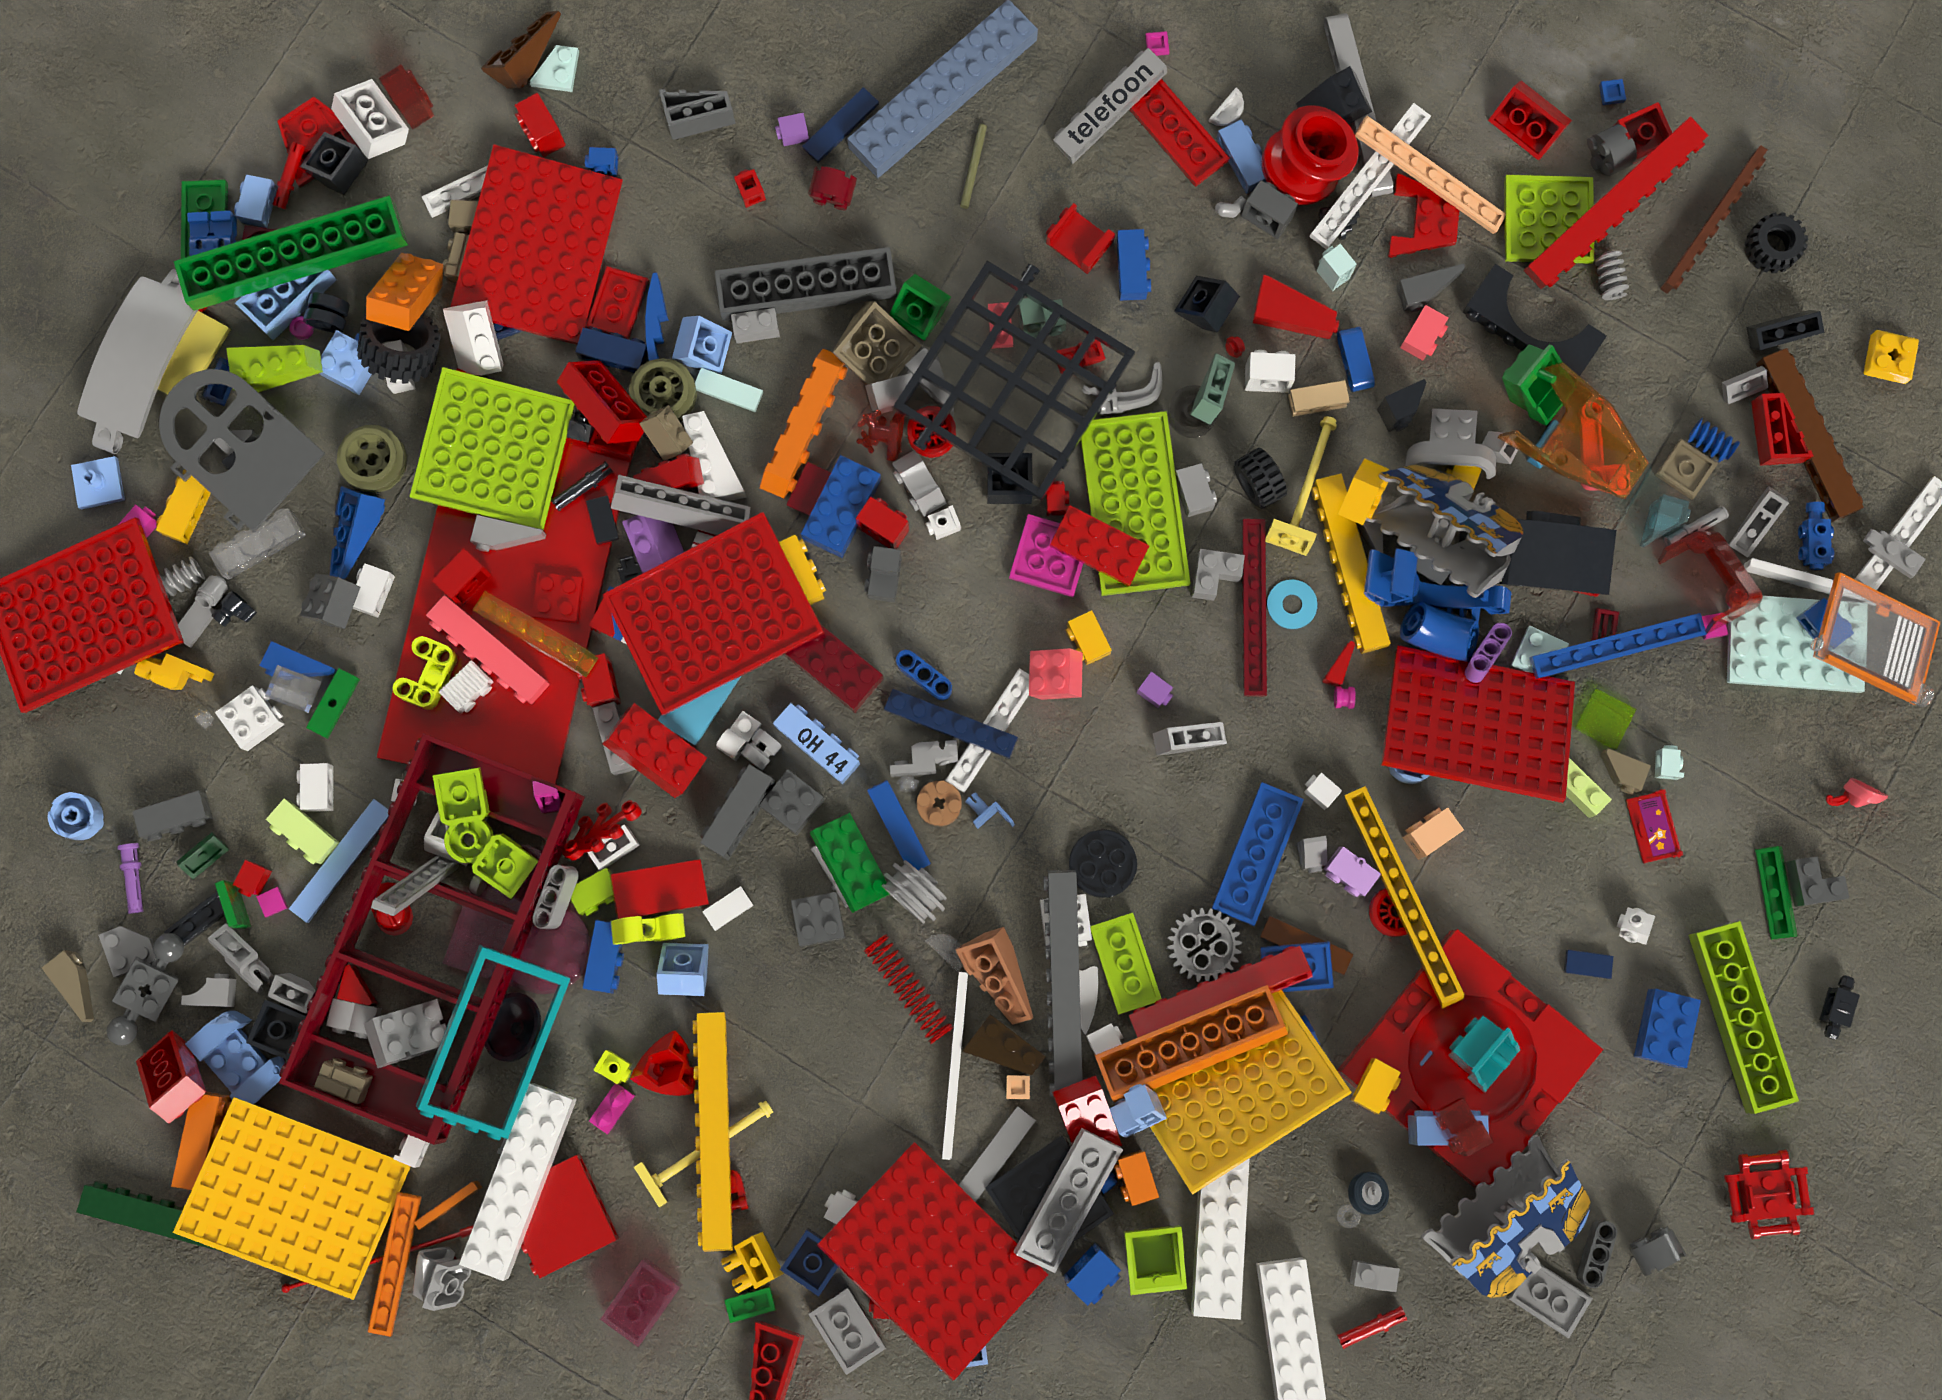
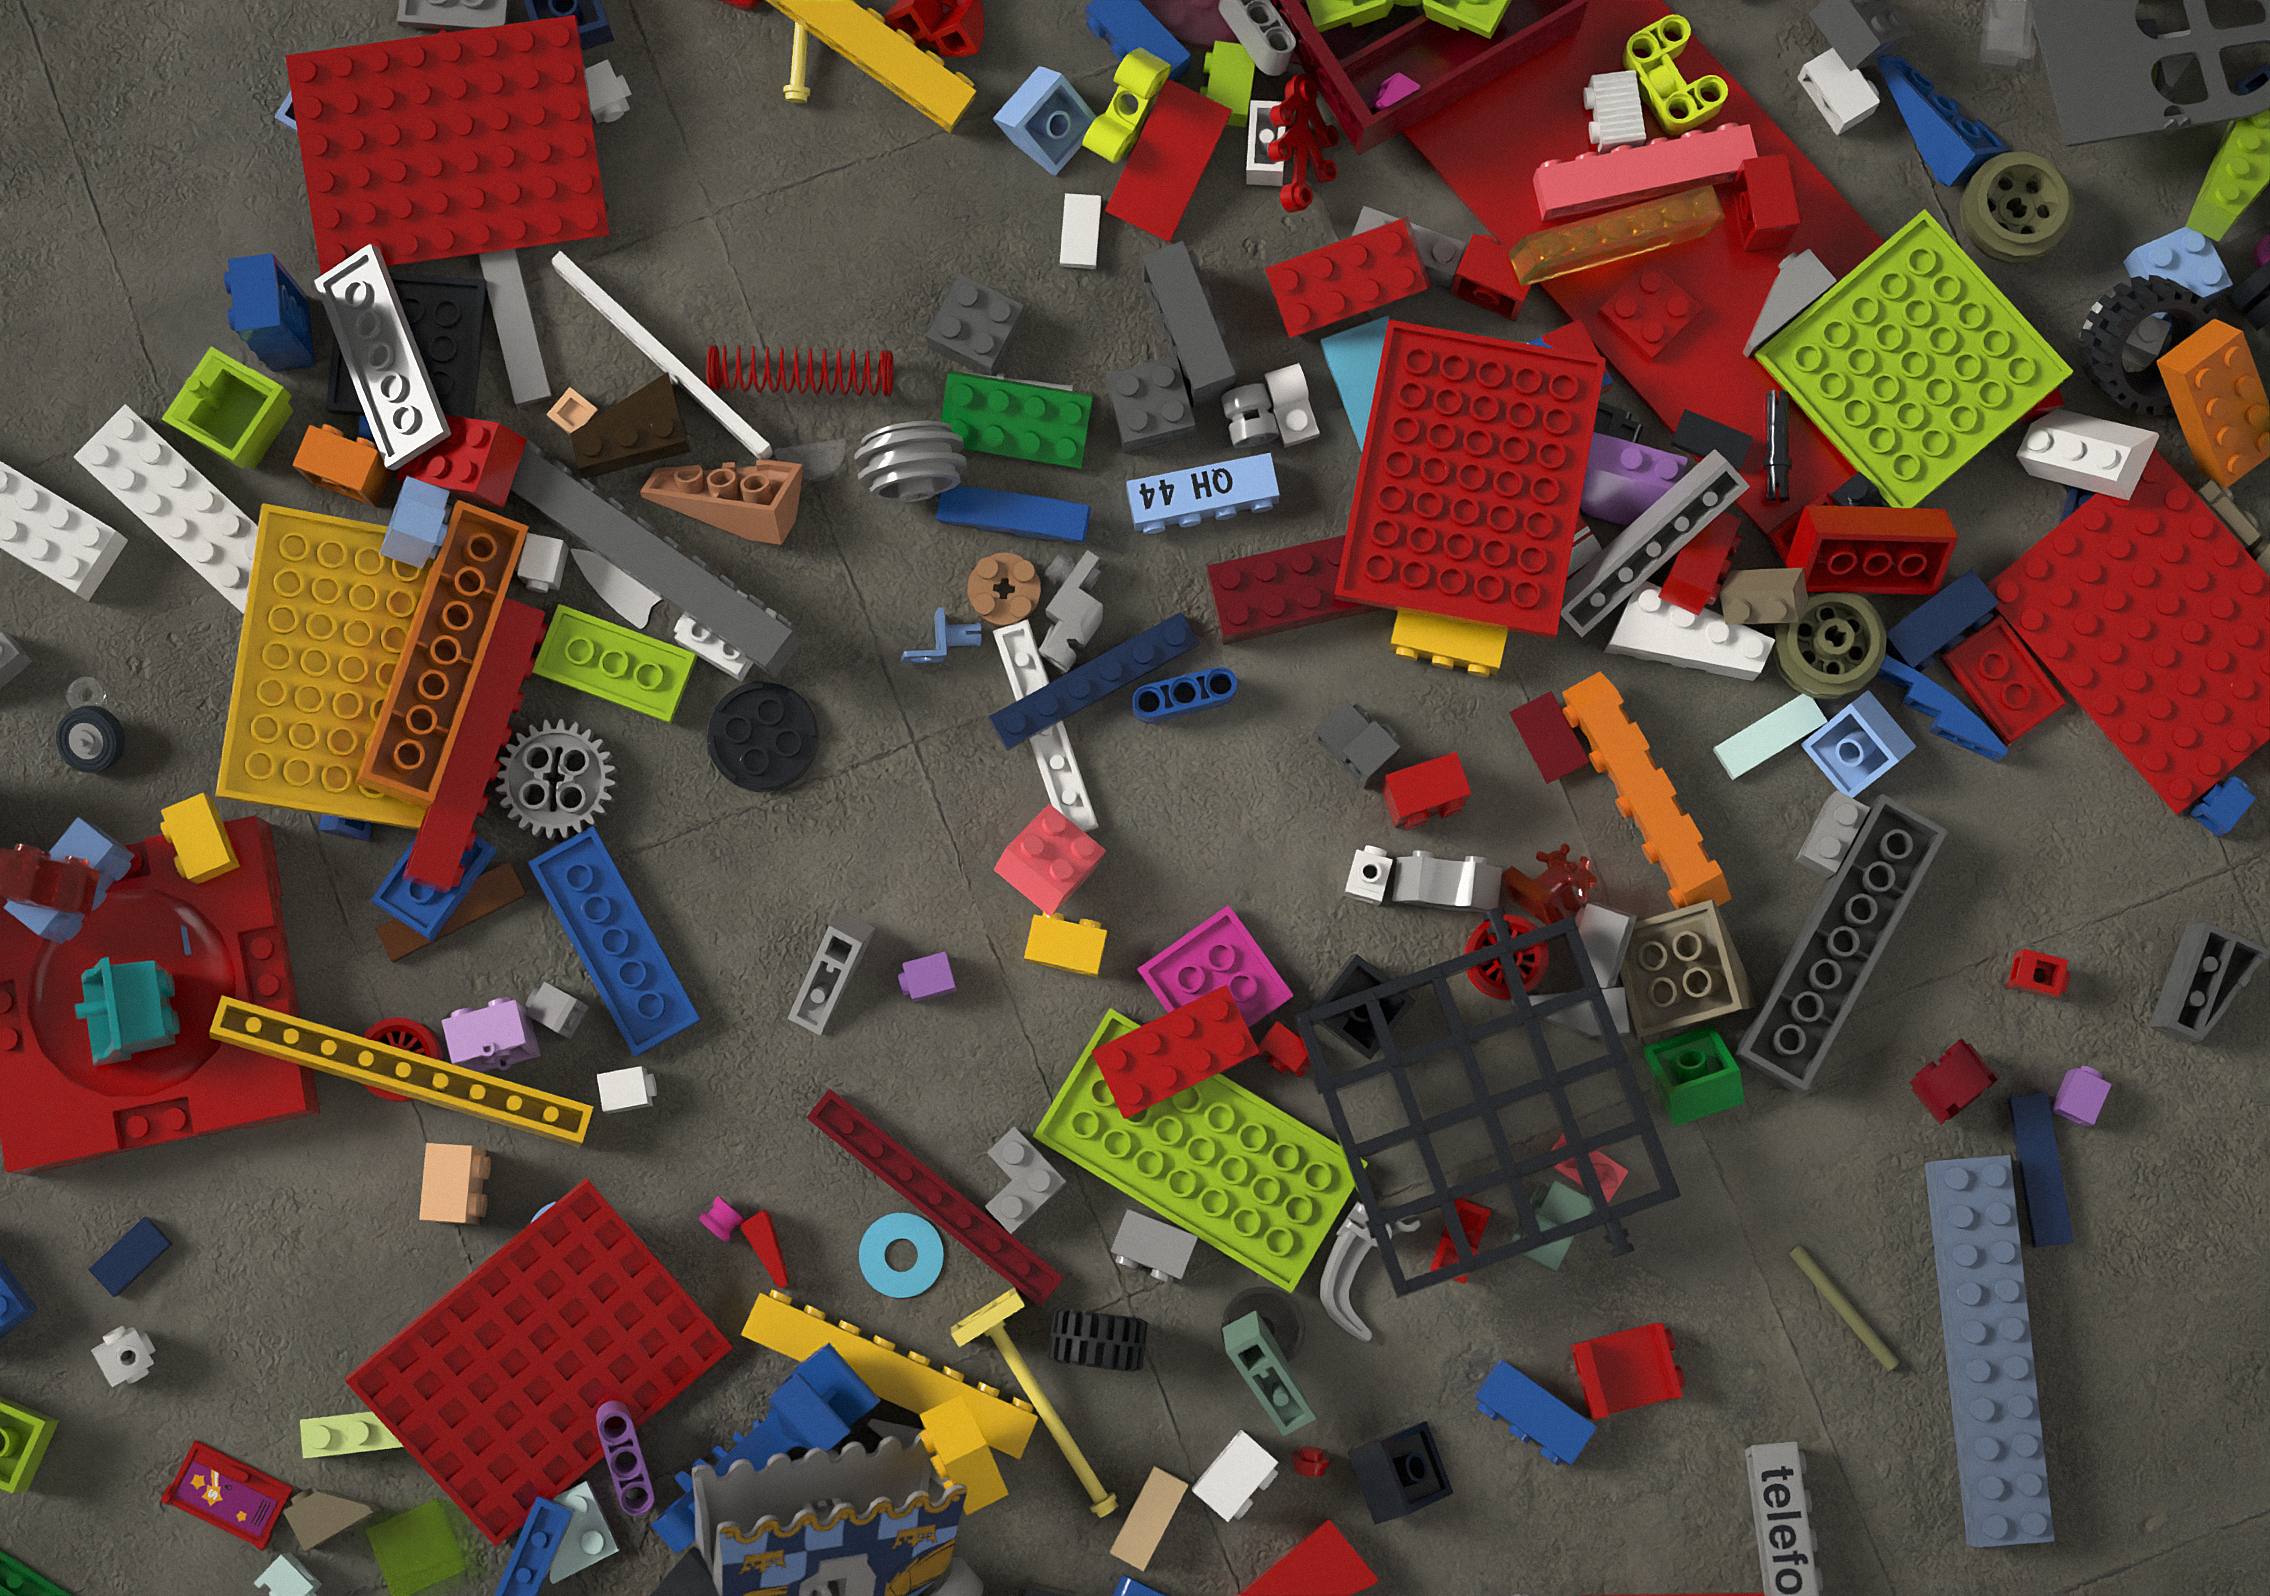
camera: 130 degrees right, 0 degrees up
blue brick [801,455,881,558] -> none
blue brick [1400,602,1479,662] -> none

